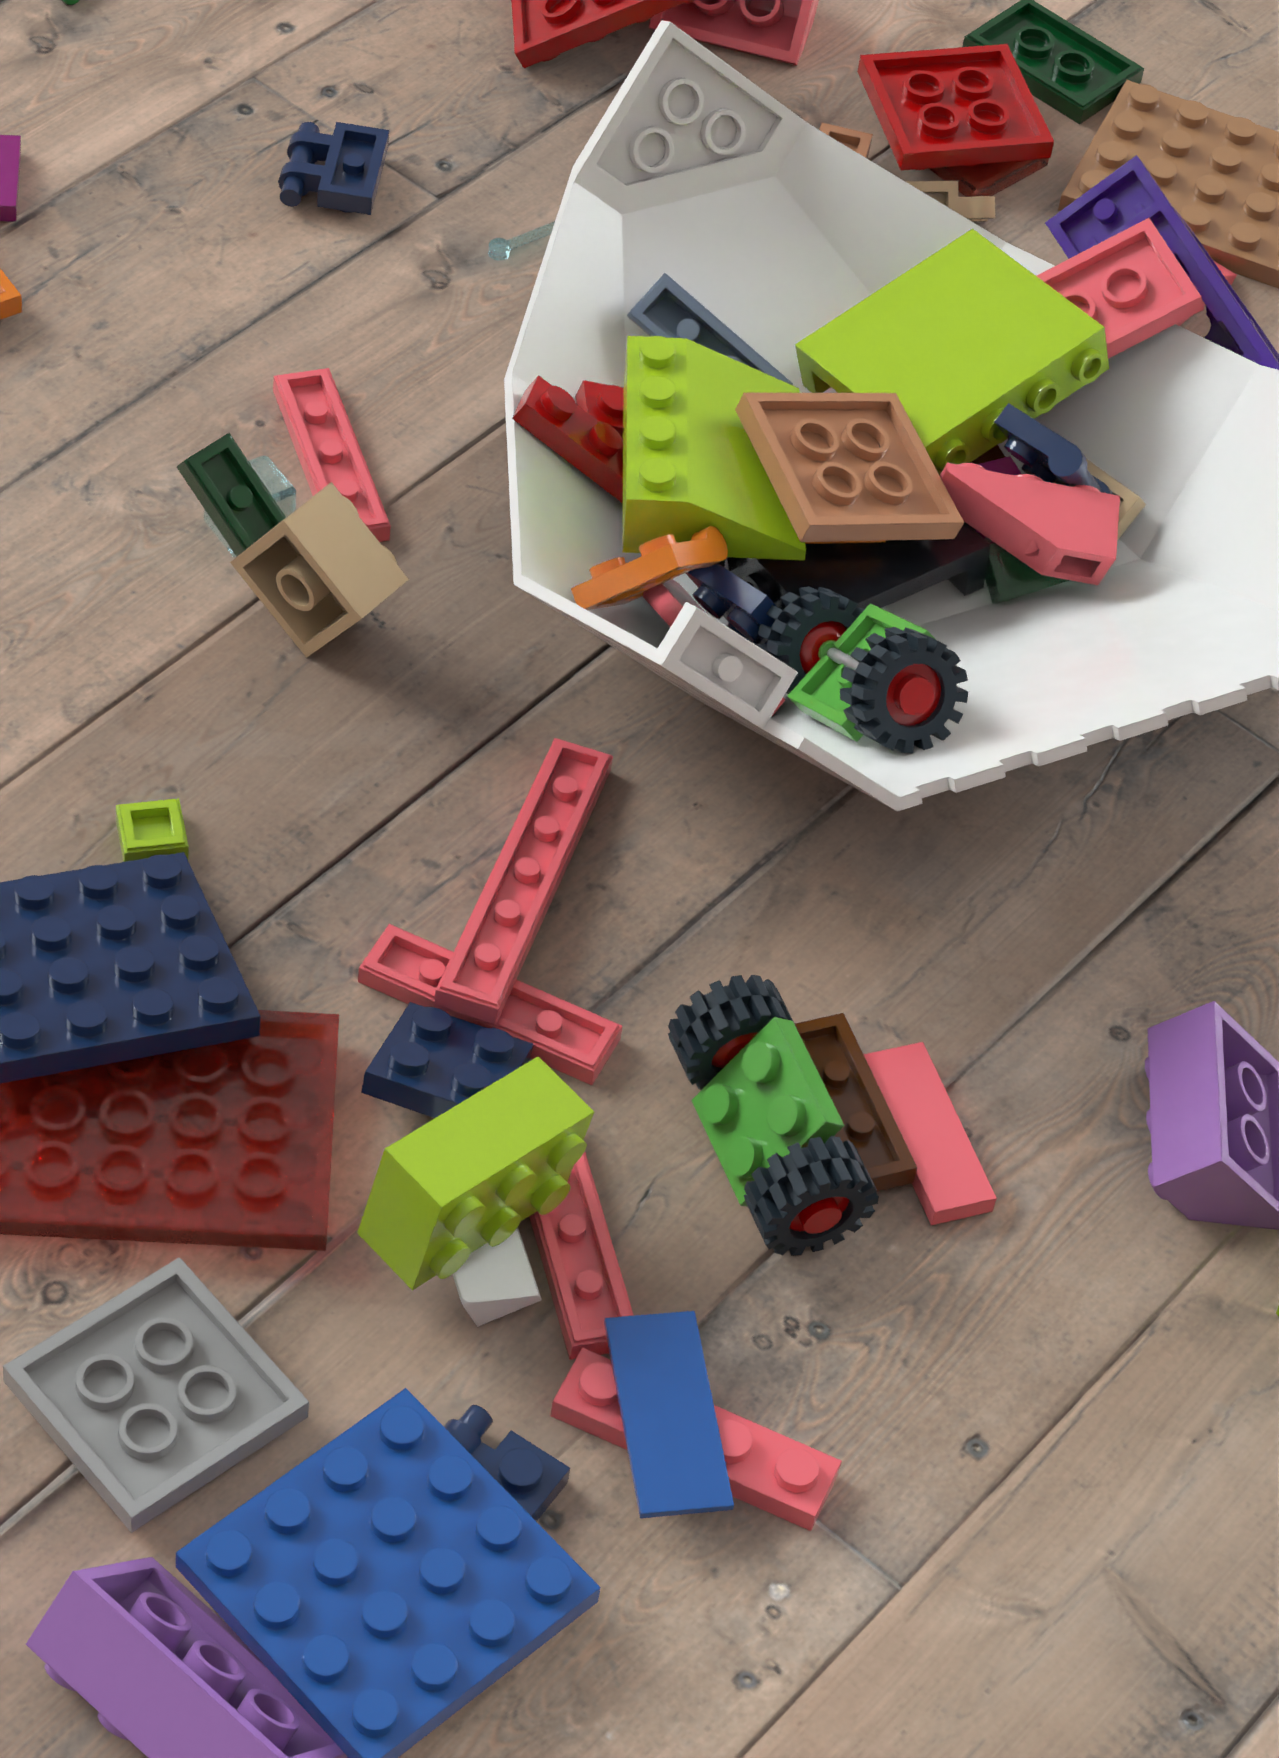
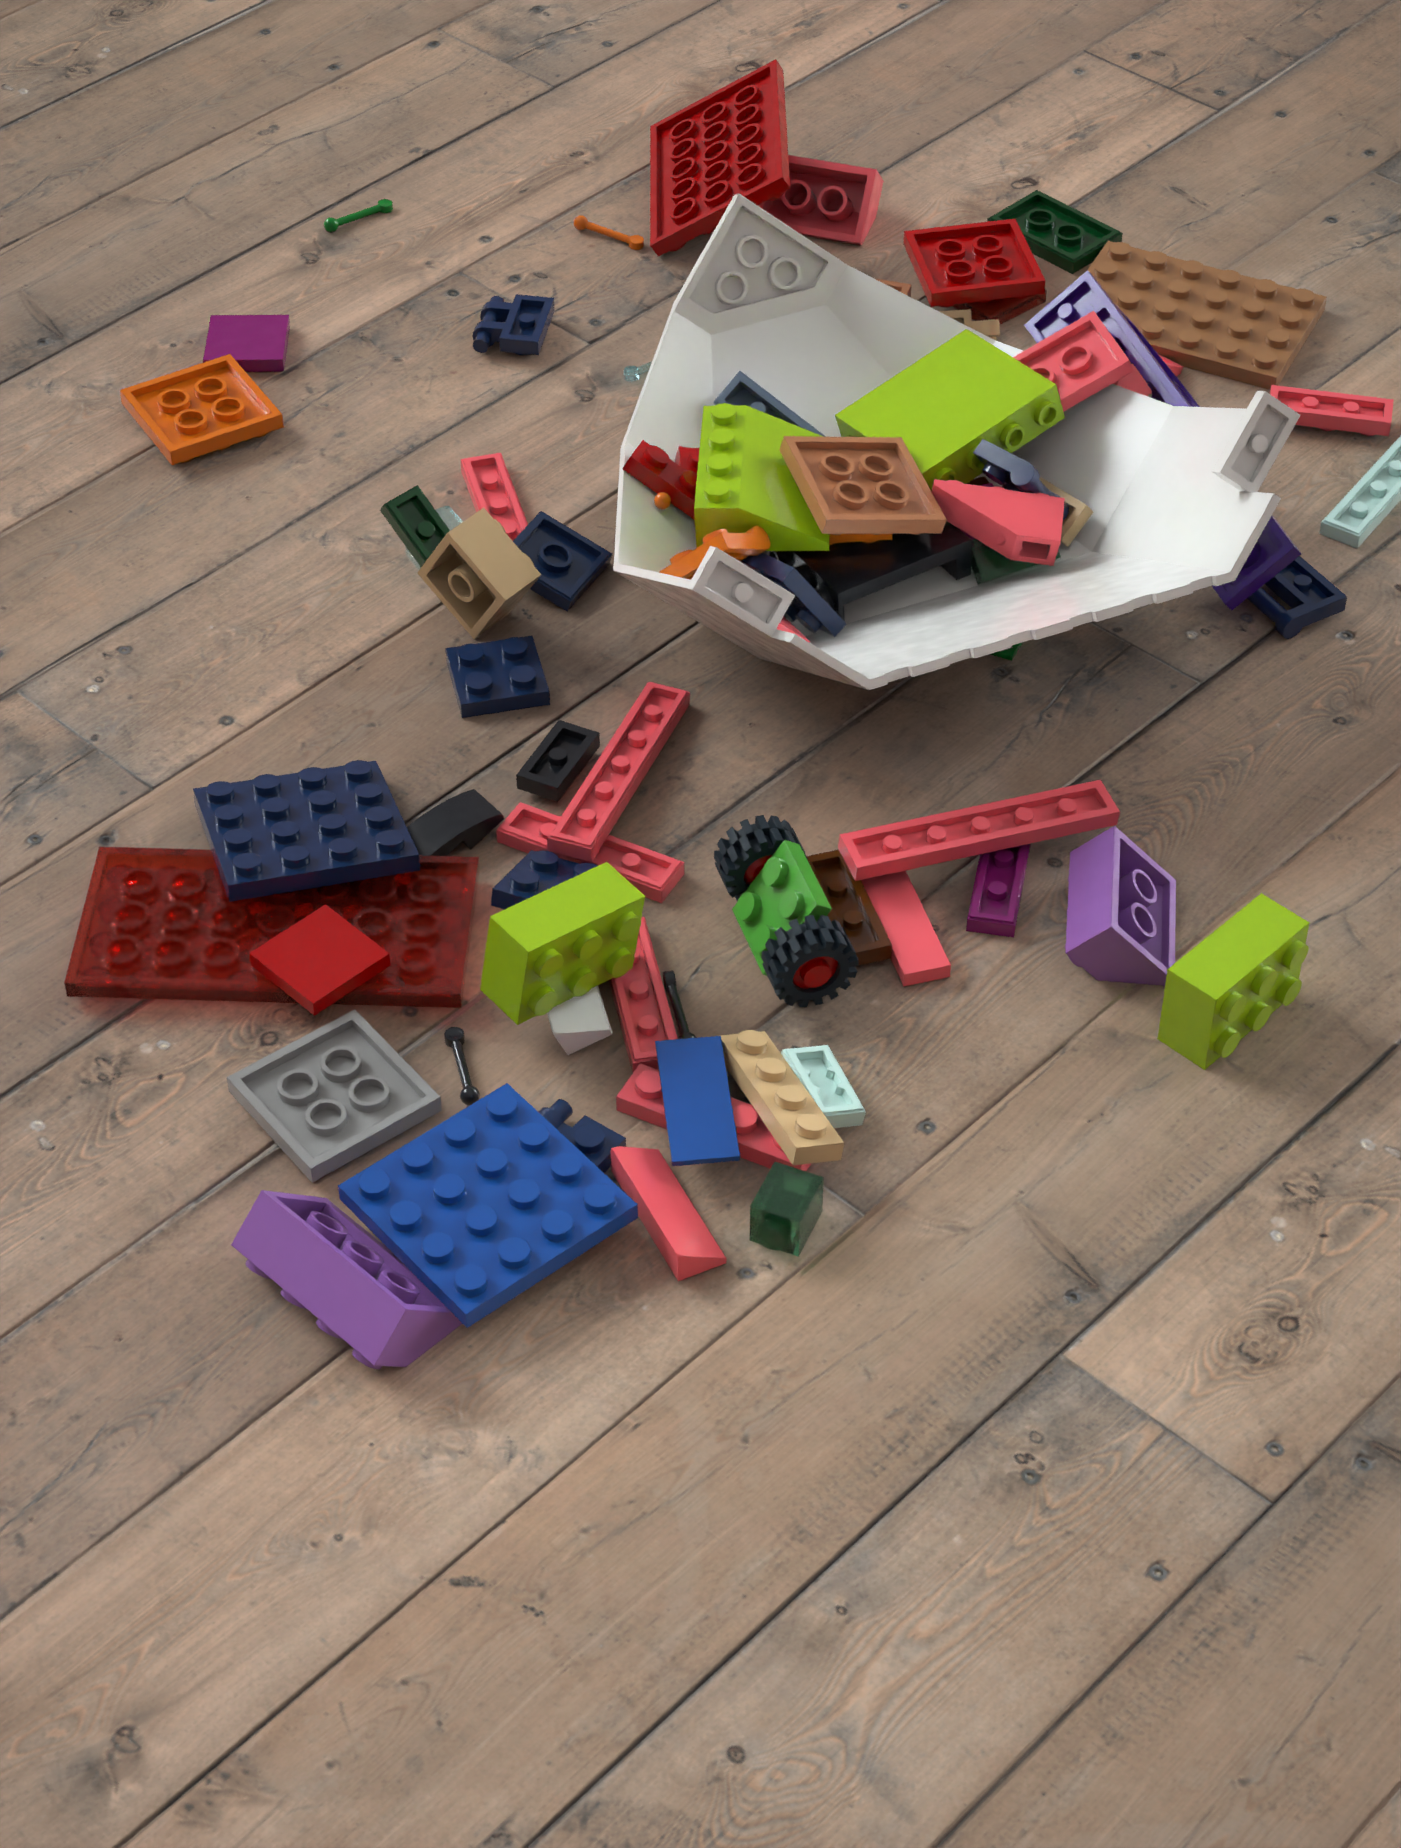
camera: 10 degrees right, 5 degrees down
lime tile [116,798,189,862] -> none
plate [757,586,968,753] -> none
none -> red tile [249,904,391,1016]
none -> black slope [407,789,505,872]
none -> black hinge [444,1027,480,1105]
none -> dark blue plate [445,635,550,718]
none -> dark blue plate [513,511,613,612]
none -> black plate [516,720,600,802]
none -> orange hinge [574,215,644,250]
none -> coral slope [611,1146,726,1281]
none -> orange hinge [654,492,671,509]
none -> black hinge [663,970,697,1039]
none -> tan plate [719,1030,844,1165]
none -> clear green brick [750,1162,824,1257]
none -> light aqua plate [781,1045,866,1128]
none -> coral plate [838,780,1120,881]
none -> magenta tile [966,844,1031,938]

